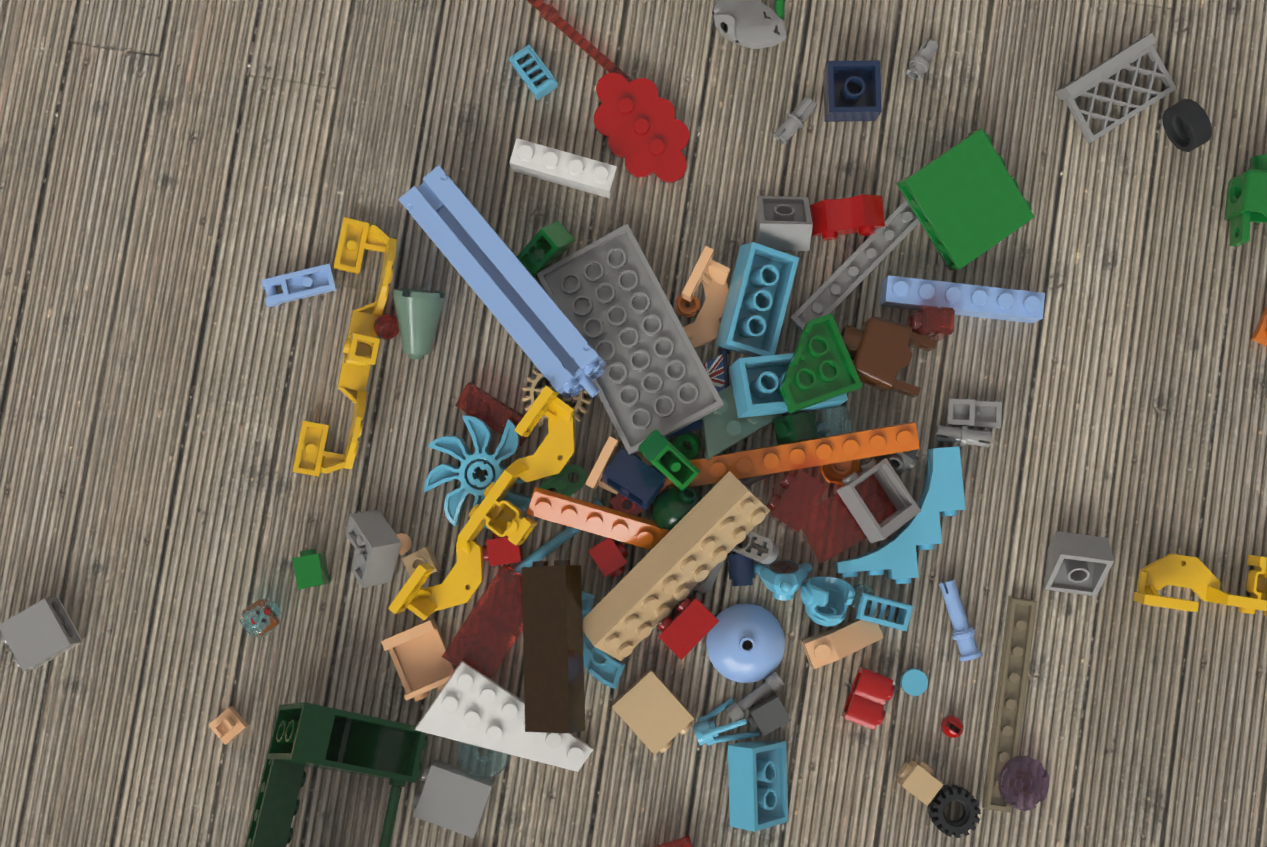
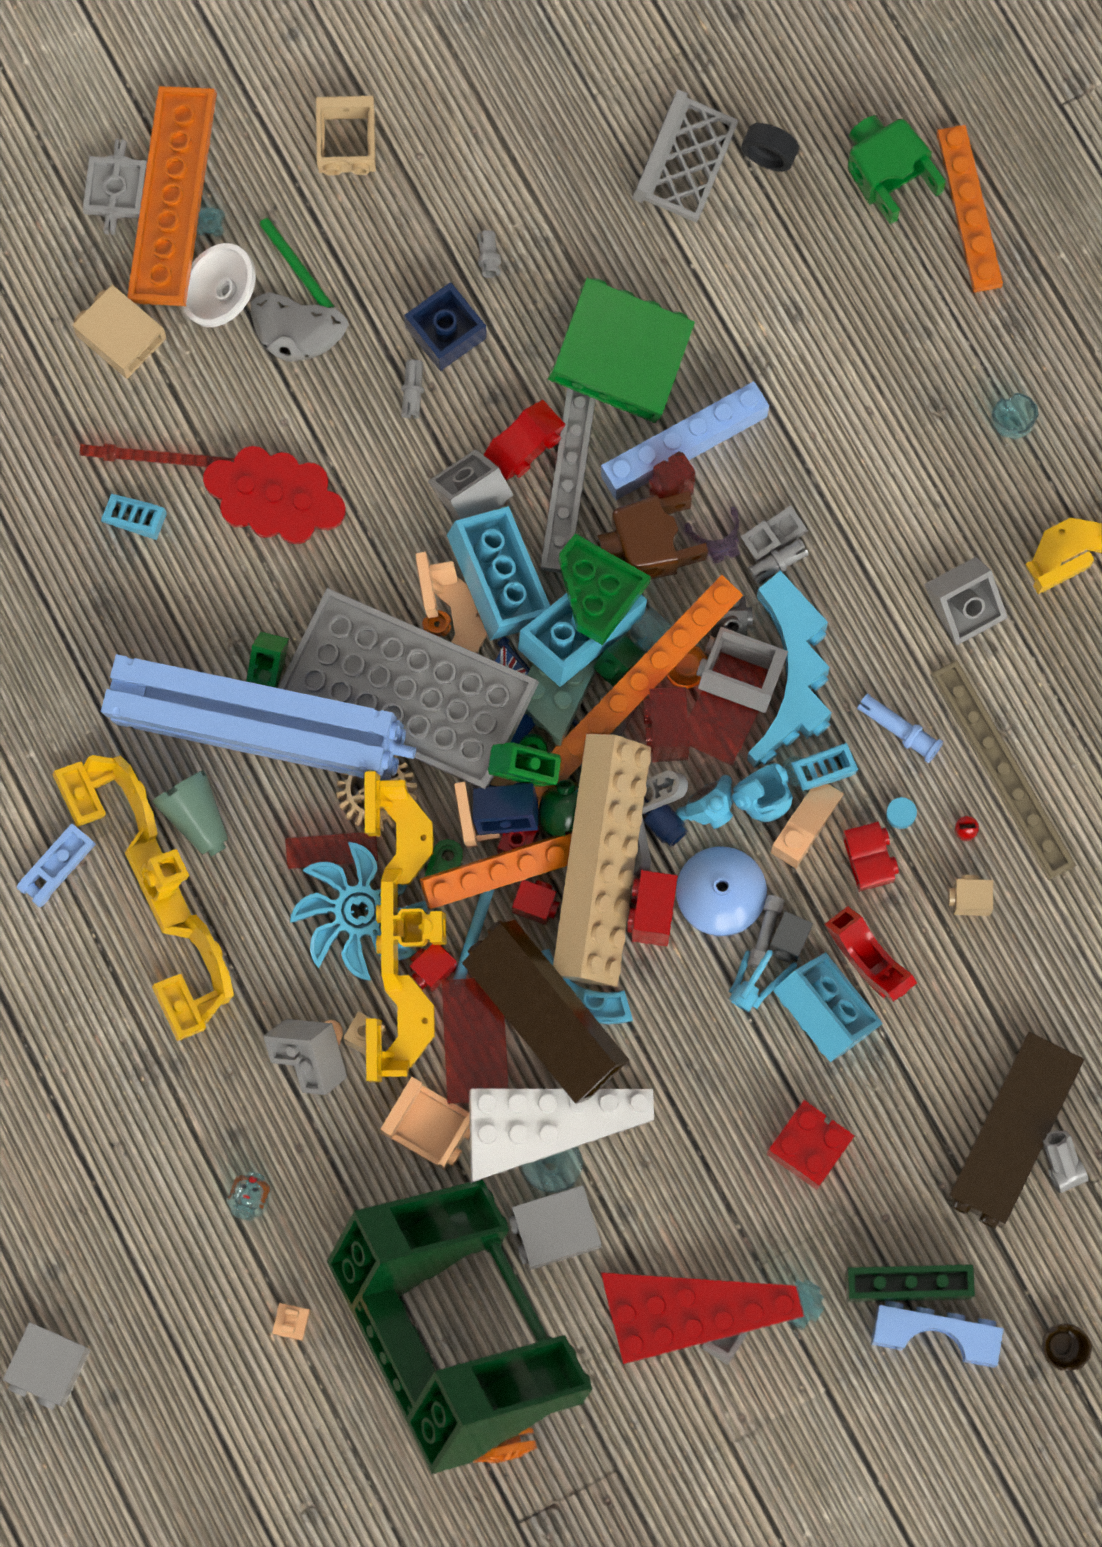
camera: 35 degrees left, 10 degrees down
green brick [292,549,330,590] -> none
clear red plate [373,314,399,339] -> none
white brick [509,138,617,199] -> none
tan brick [612,668,694,755] -> none
black tyre [928,784,981,838] -> none
clear purple tile [998,755,1049,811] -> none
none -> clear purple helmet [684,507,741,563]
none -> red arch [824,906,917,1002]
none -> clear light blue hair [991,393,1039,439]

